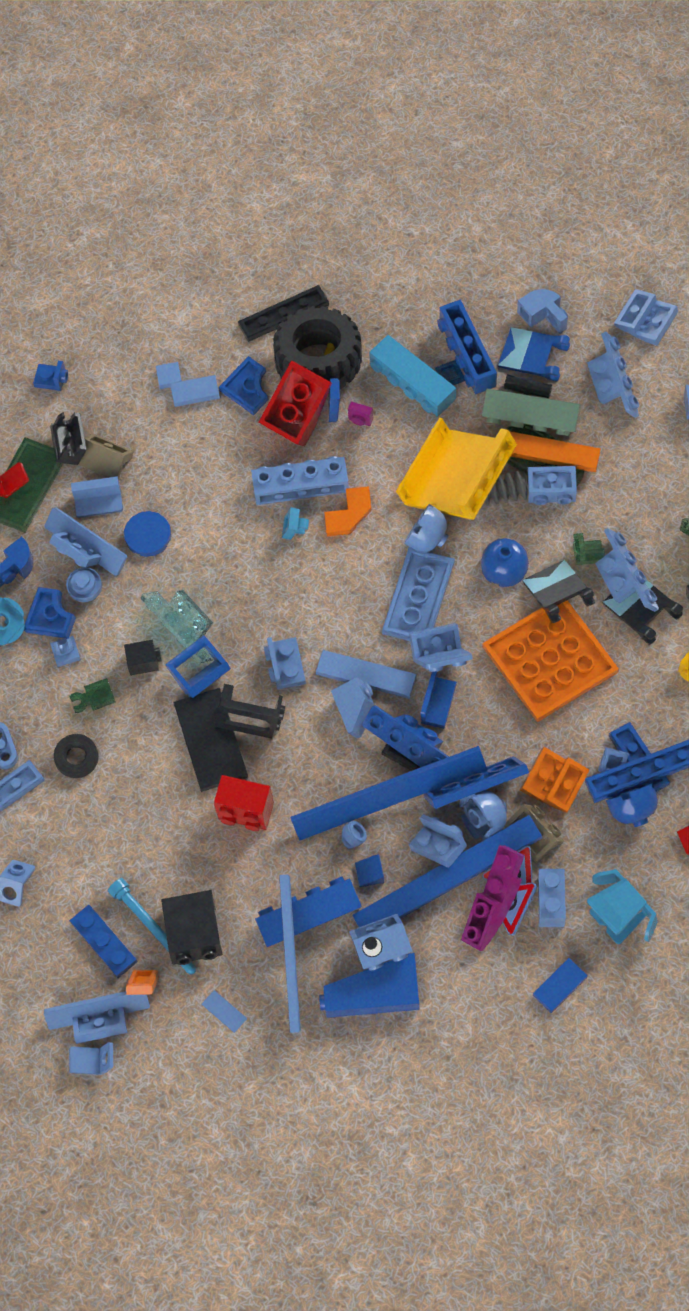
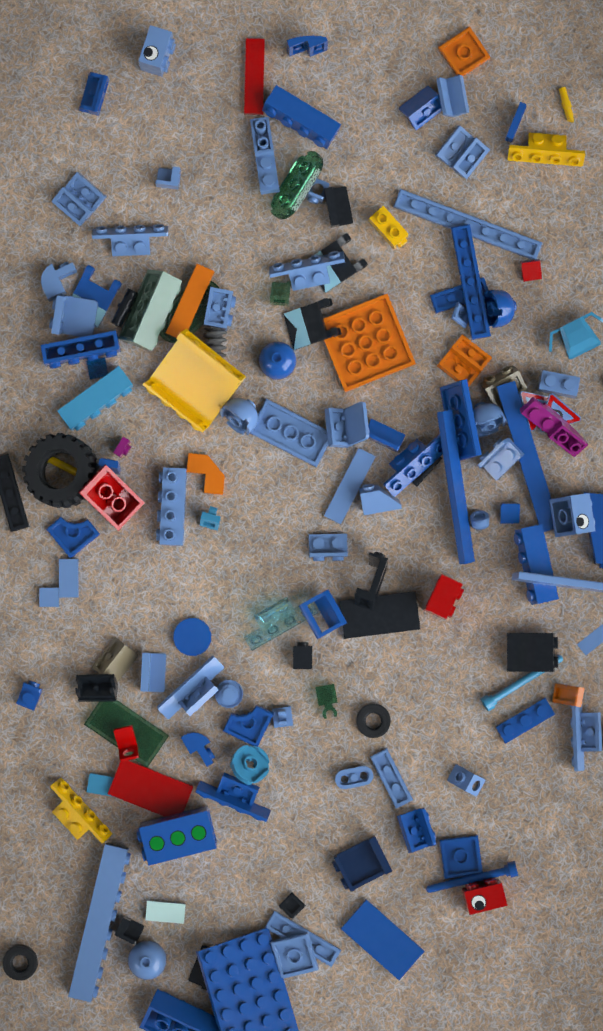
camera: 85 degrees left, 20 degrees up
none -> medium blue bracket [49,294,98,337]

